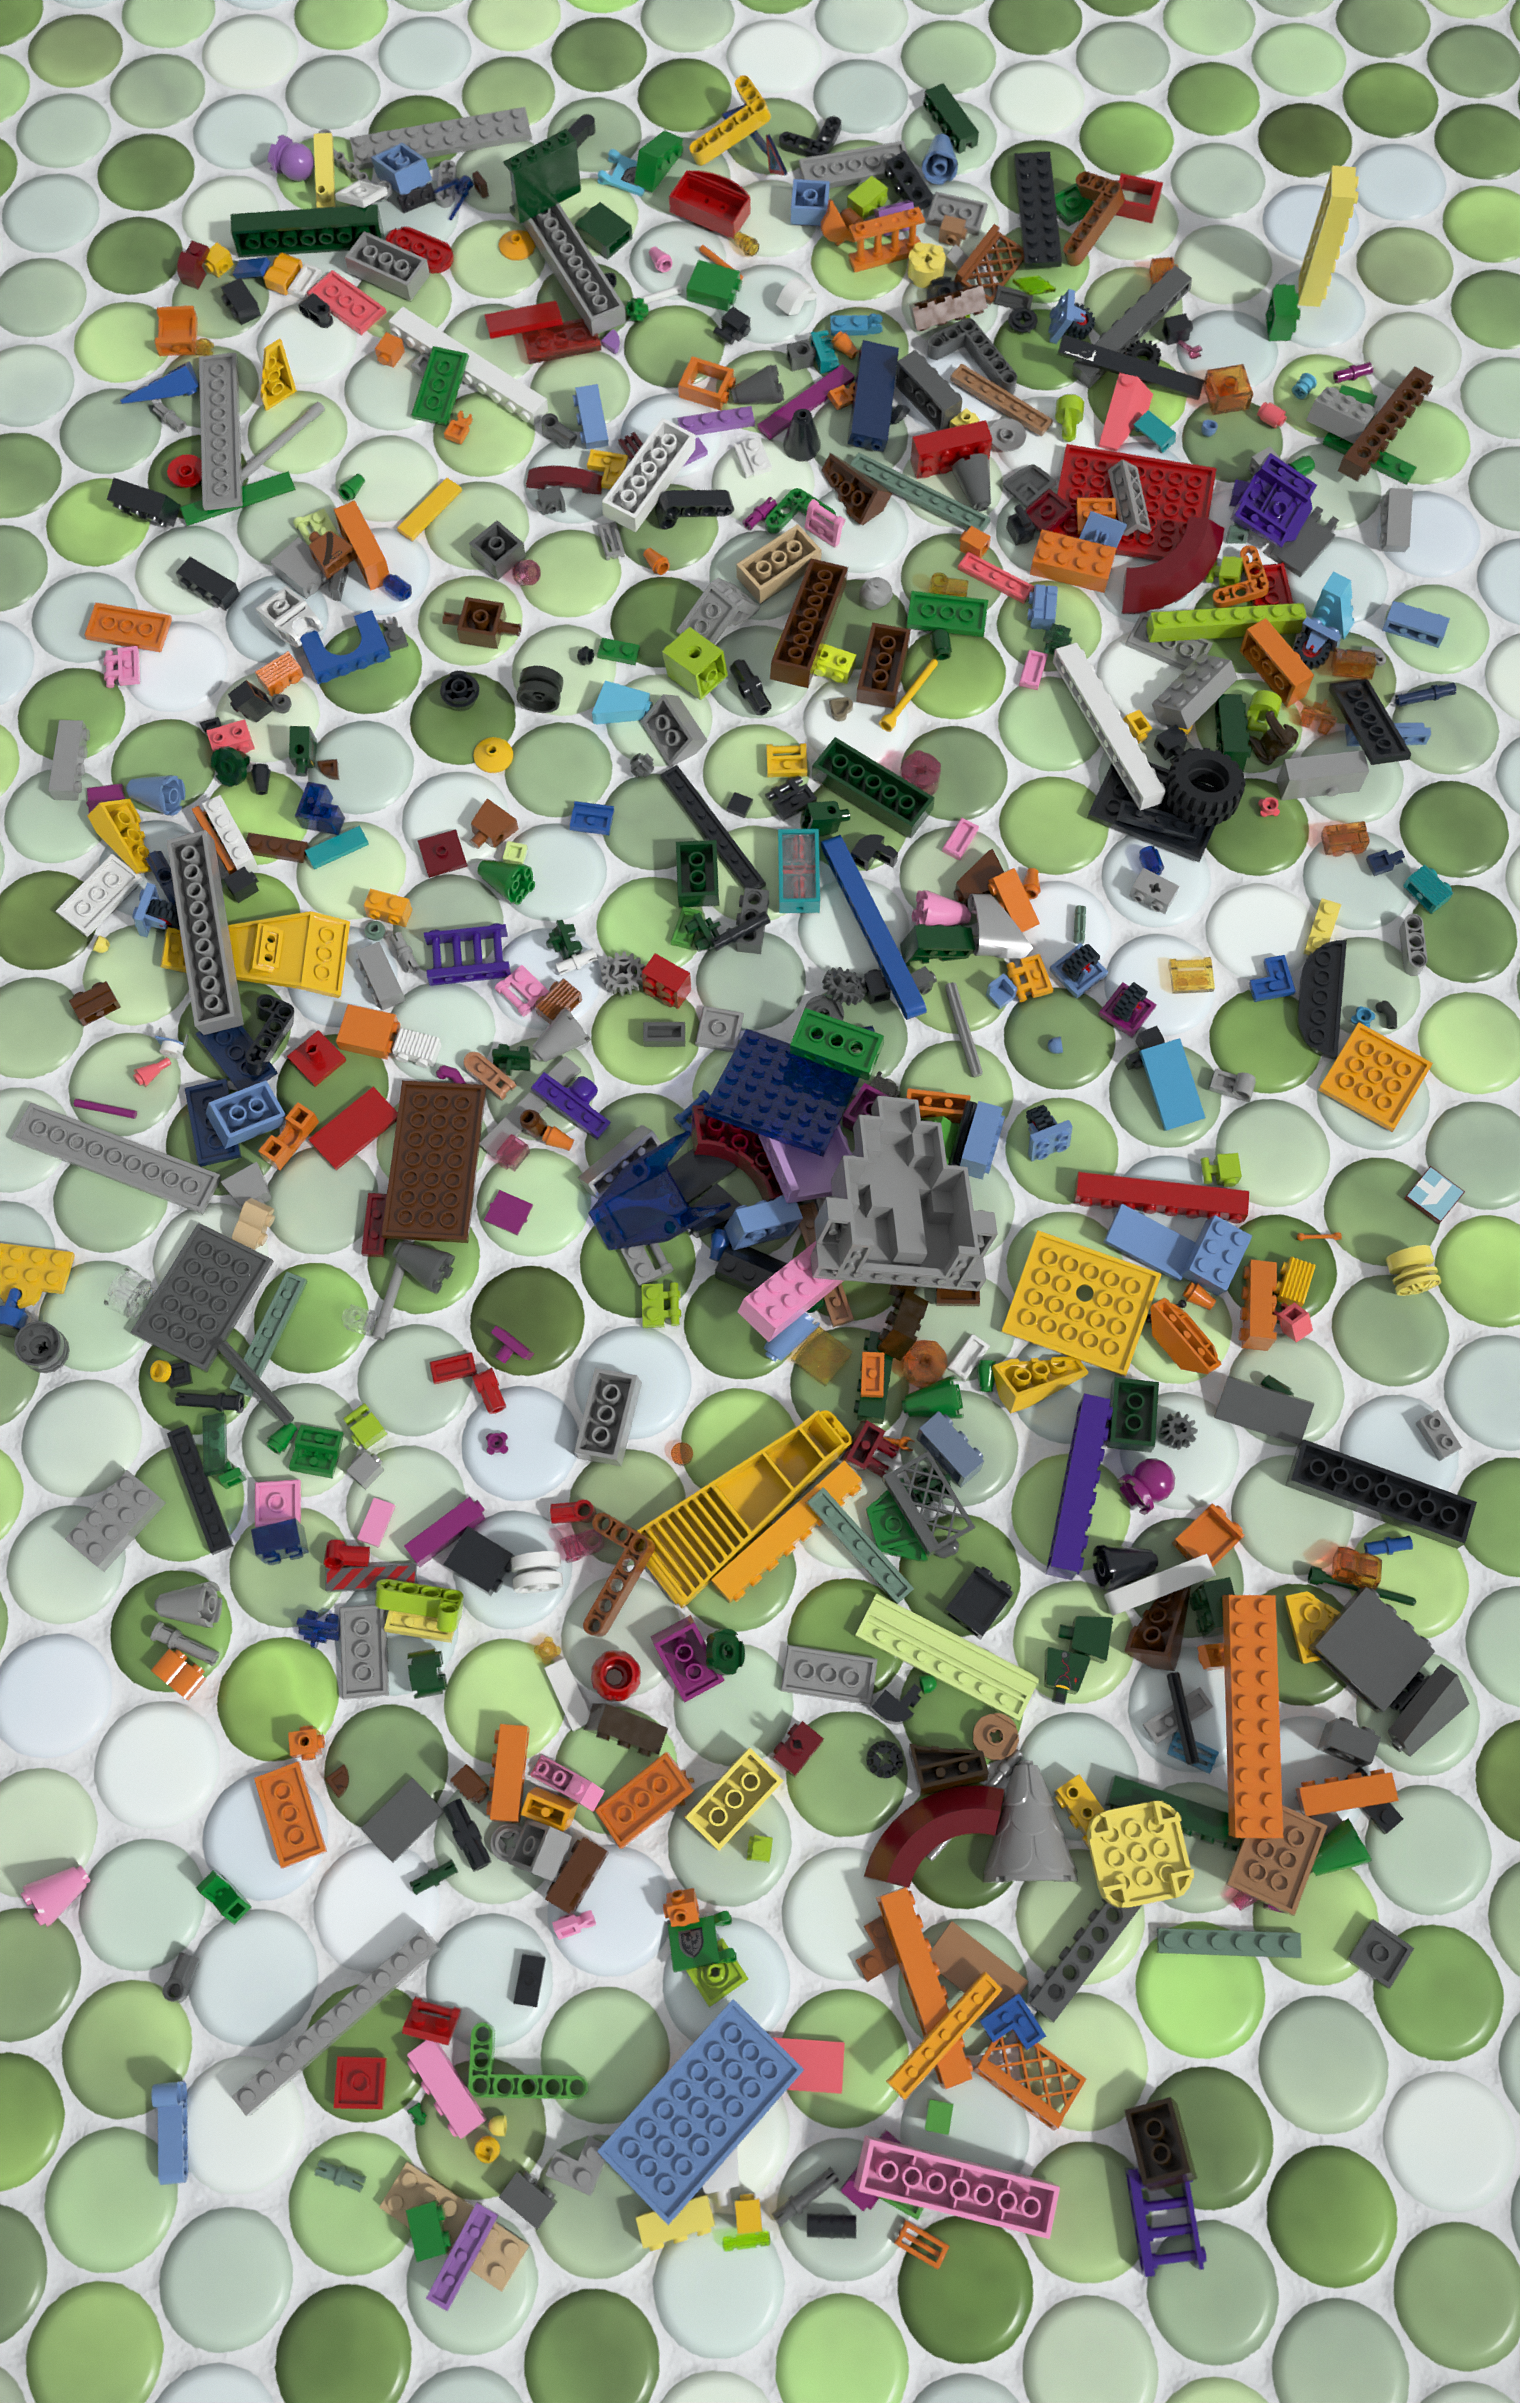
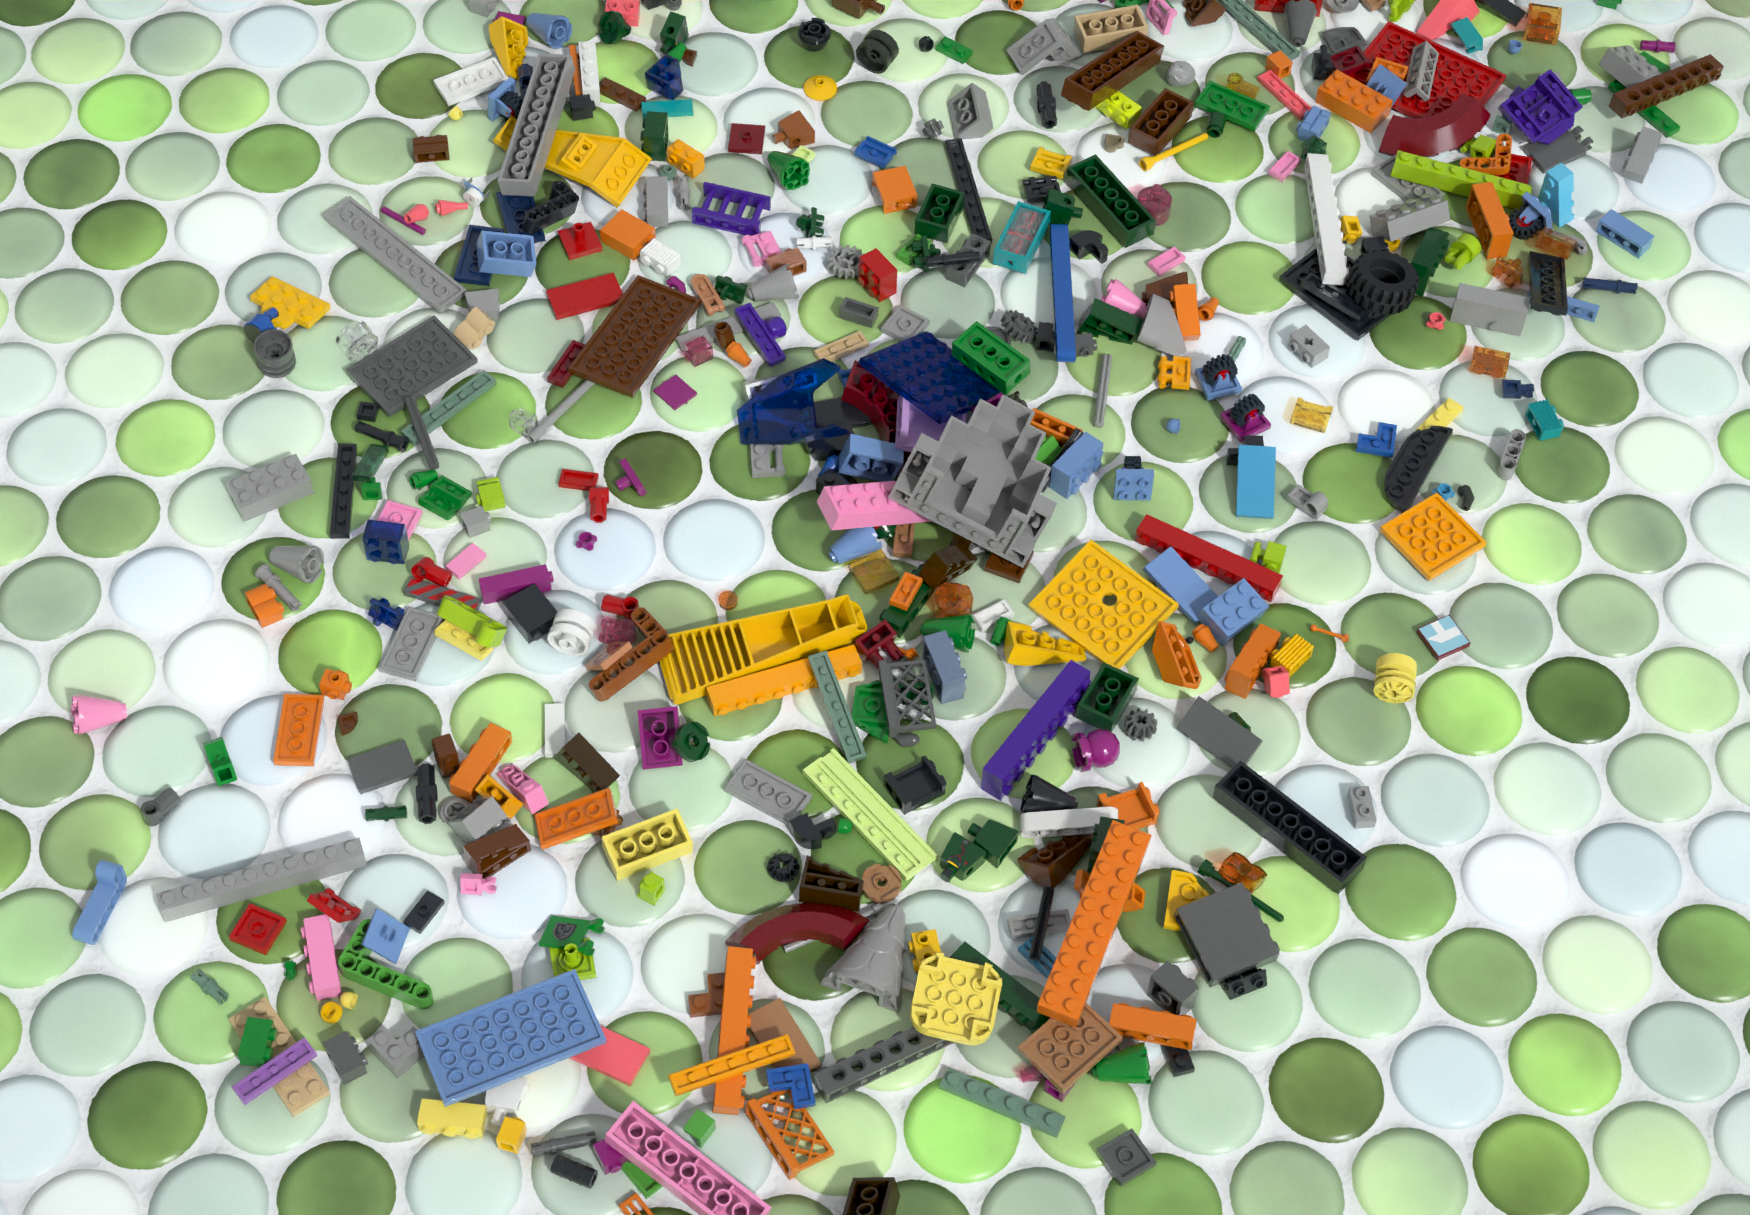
camera: 20 degrees right, 15 degrees down
yellow tile [150,1360,171,1382] -> none
black cone [251,763,271,795] -> none
orange arch [258,1102,319,1171] -> none
dark grey cone [392,1242,455,1294] -> none
dark green brick [407,1648,447,1699] -> none
clear yellow plate [534,1637,561,1664] -> none
light grey brick [574,1368,642,1467] -> none
red piece [591,1650,641,1702] -> none
medium azure slope [592,680,653,724] -> none
lime plate [642,1282,681,1328] -> none
lime brick [662,627,728,700] -> none
orange brick [663,1888,699,1927] -> none
clear neon green axle [722,2231,771,2252] -> none
black tile [727,792,753,818] -> none
dark red brick [773,1721,824,1778] -> none
medium blue panel [986,974,1017,1010] -> none
clear blue brick [1139,846,1165,875] -> none
dark brown hair [1248,711,1299,765] -> none
coral brick [1257,402,1287,429] -> none
medium azure bush [1292,373,1317,399] -> none
blue pin [1364,1535,1413,1557] -> none
dark grey slope [1388,1664,1470,1757] -> none
none -> medium blue piece [361,908,410,964]
none -> coral cone [404,204,429,224]
none -> nougat tile [584,641,632,670]
none -> dark green brick [640,111,669,162]
none -> green cone [664,42,687,68]
none -> tan tile [813,331,869,366]
none -> orange panel [872,166,918,214]

